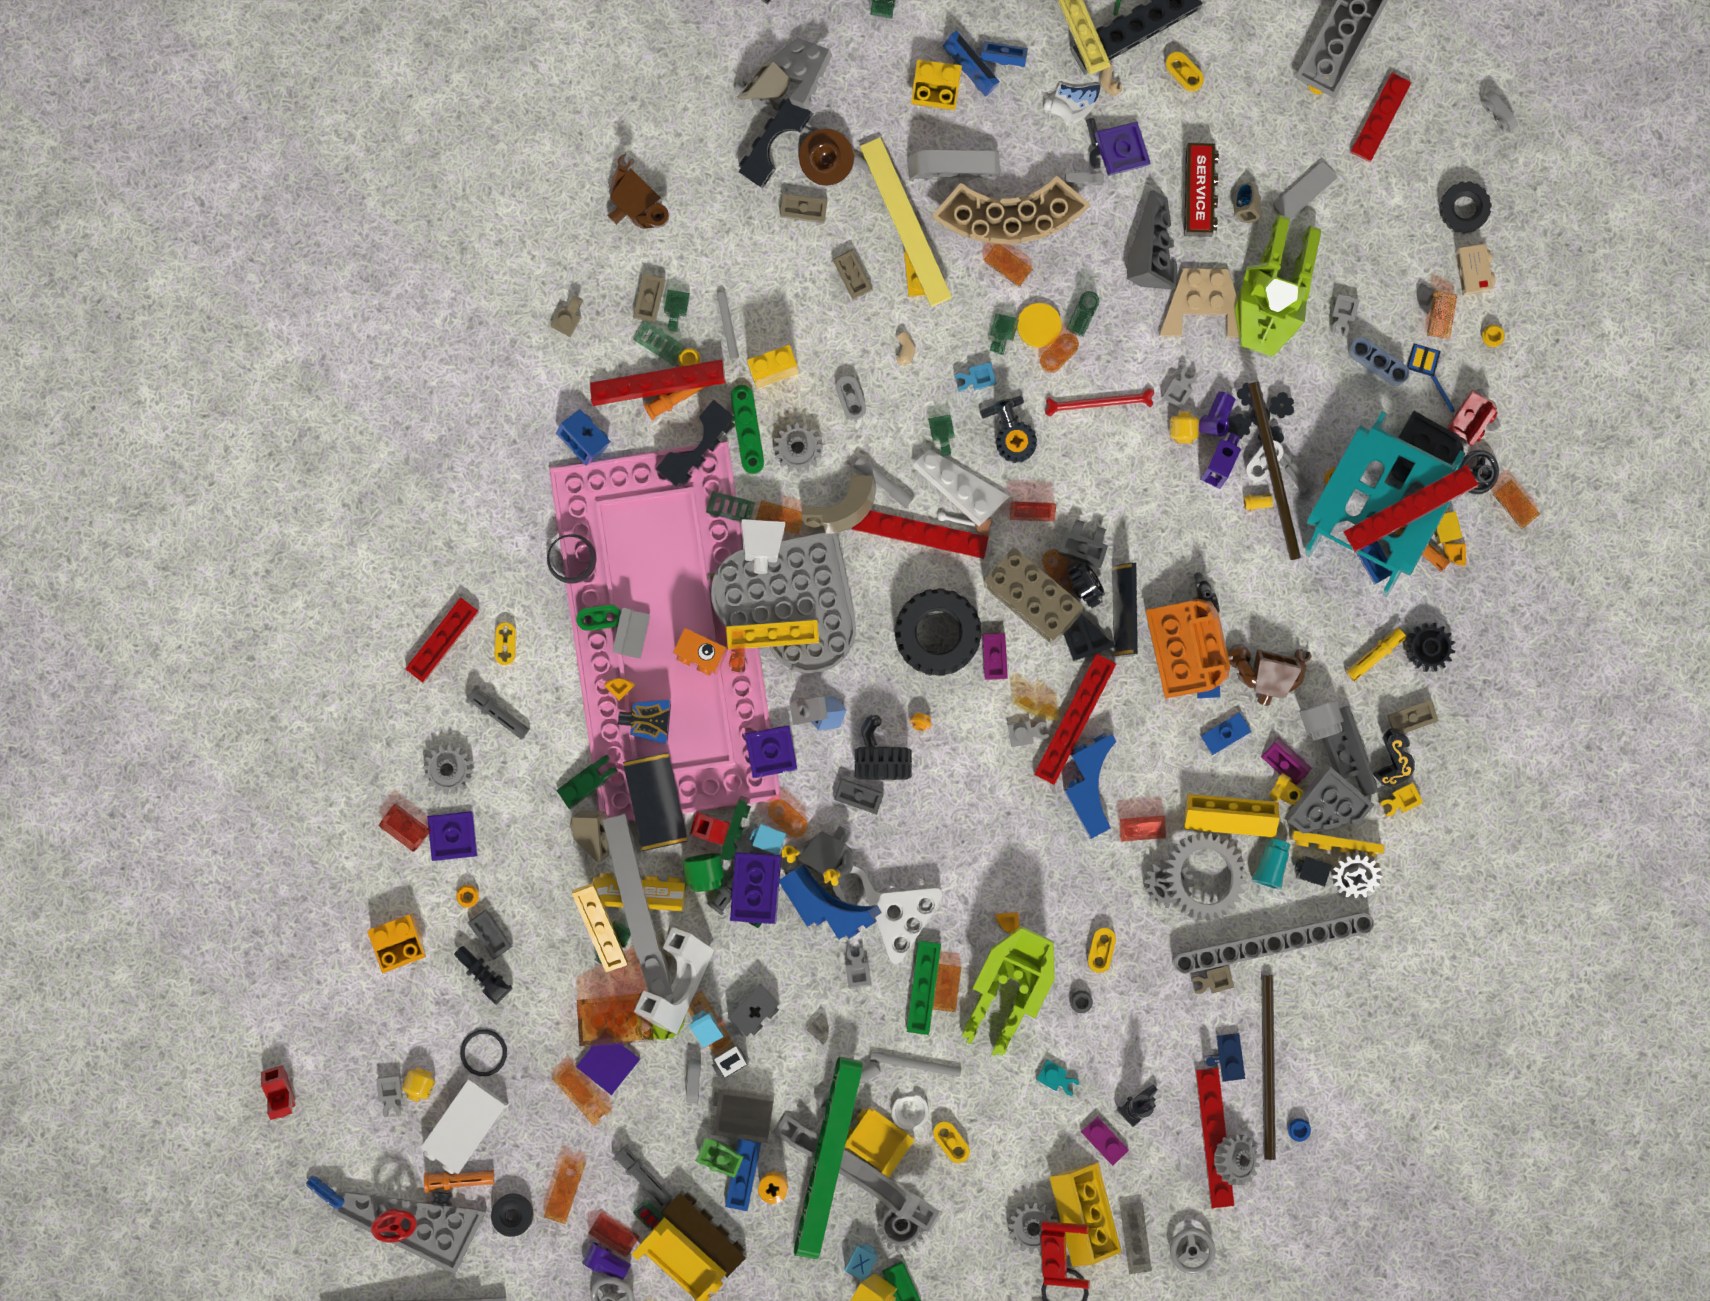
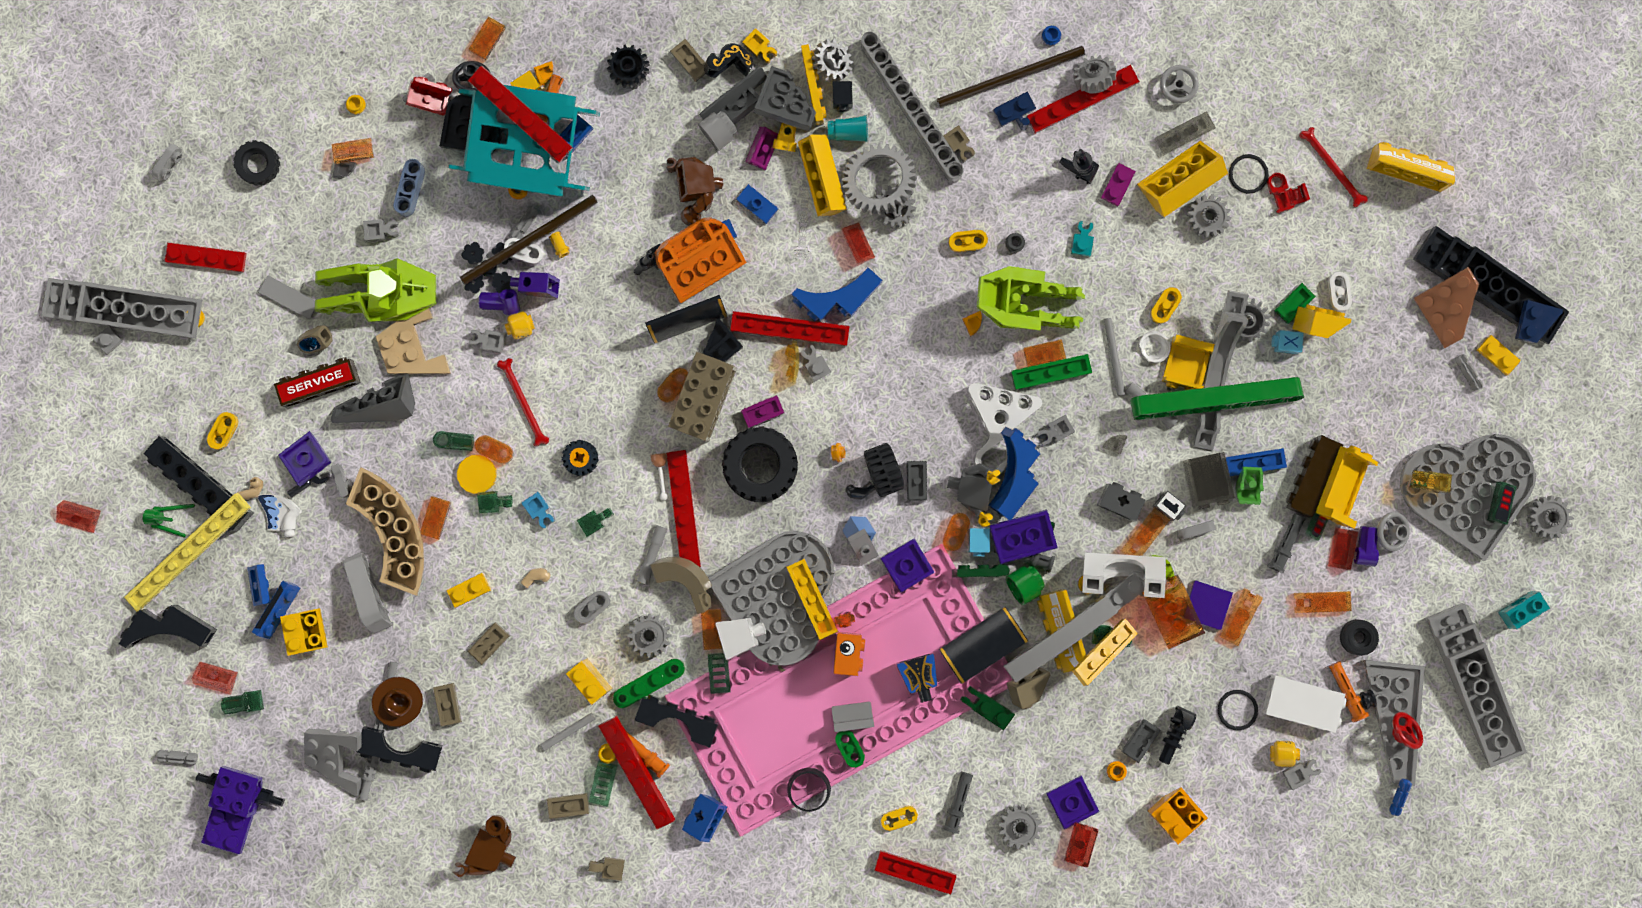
camera: 115 degrees left, 0 degrees up
red brick [261,1065,296,1120] -> none
light orange tile [603,678,636,701] -> none
clear green plate [664,290,690,332] -> none
medium azure slope [689,1010,724,1048] -> none
red brick [690,812,730,845] -> none
dark tan slope [737,62,792,100] -> none
light orange piece [758,1171,788,1204] -> none
light yellow tile [860,138,952,307] -> none
white wing [913,449,1010,526] -> none
black piece [980,395,1024,428] -> none
clear red slope [1009,501,1056,522] -> none
red plate [1041,1221,1090,1289] -> none
dark grey plate [1057,519,1108,568] -> none
black gear [1067,560,1105,609] -> none
yellow pin [1345,627,1407,682] -> none
piece [1407,343,1455,412] -> none
tan brick [1456,244,1496,296] -> none

